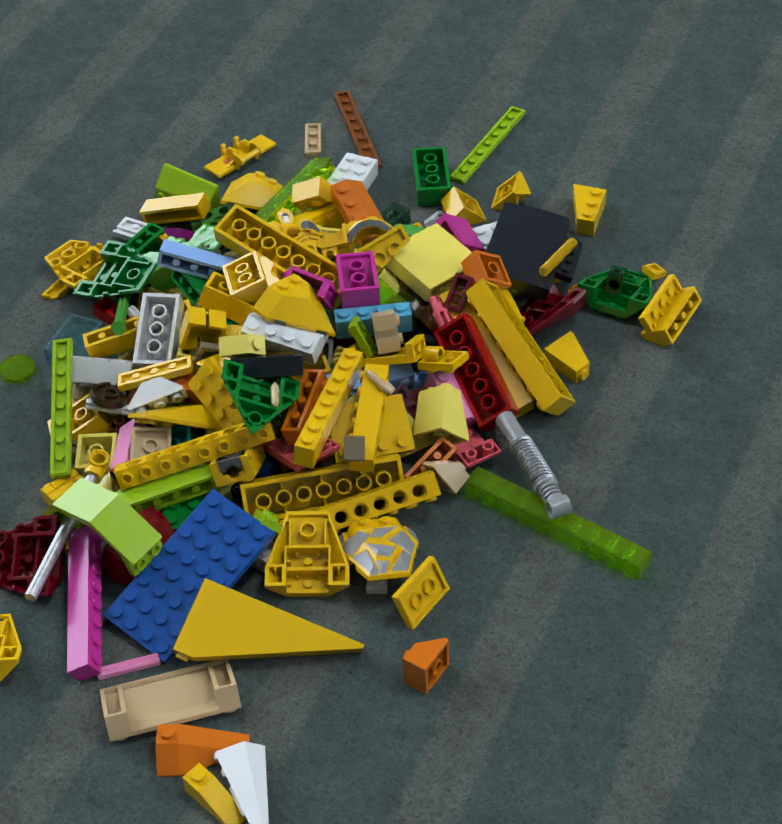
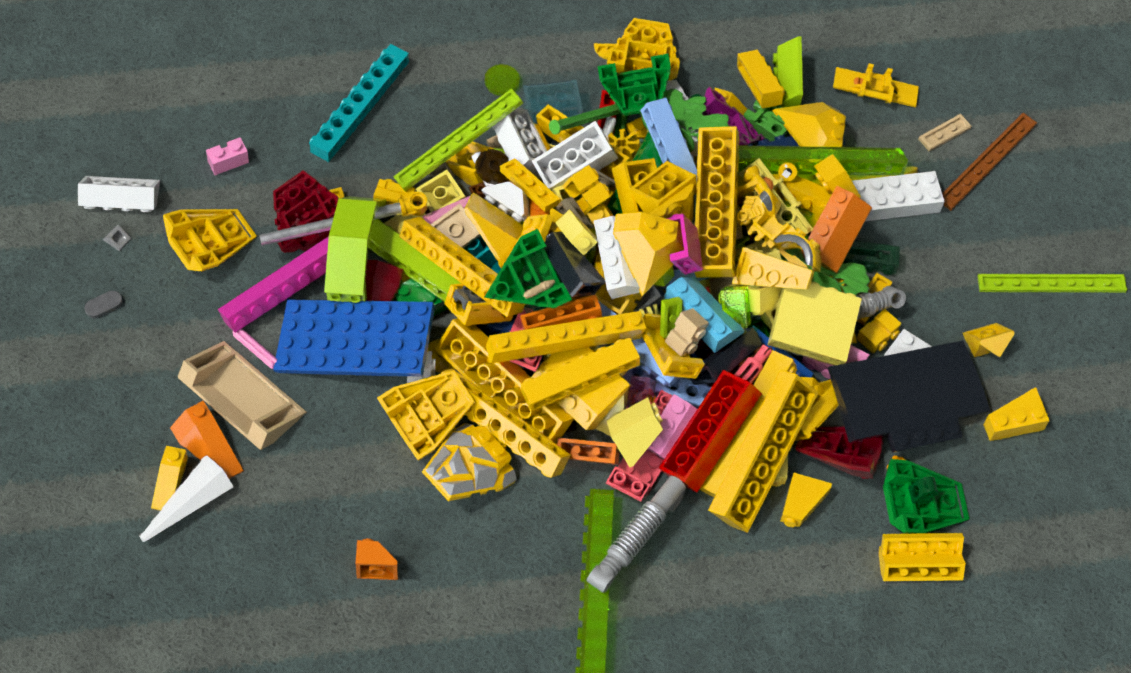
camera: 50 degrees right, 15 degrees up
white plate [112,217,148,241] -> none
green slope [125,222,165,255] -> none
yellow slope [173,578,365,662] -> none
lime plate [253,508,283,533] -> none
dark pink slope [336,251,380,309] -> none
dark tan slope [344,436,365,462] -> none
tan piece [366,370,395,395] -> none
yellow tile [392,556,450,630] -> none
dark brown tile [410,299,439,332] -> none
green brick [412,146,451,206] -> none
yellow plate [417,346,469,374] -> none
tan slope [422,460,470,494] -> none
dark pink panel [433,213,486,252] -> none
yellow slope [440,187,487,225] -> none
dark red slope [443,272,475,313] -> none
orange slope [461,250,512,290] -> none
yellow piece [539,238,578,277] -> none
yellow tile [641,263,667,280] -> none

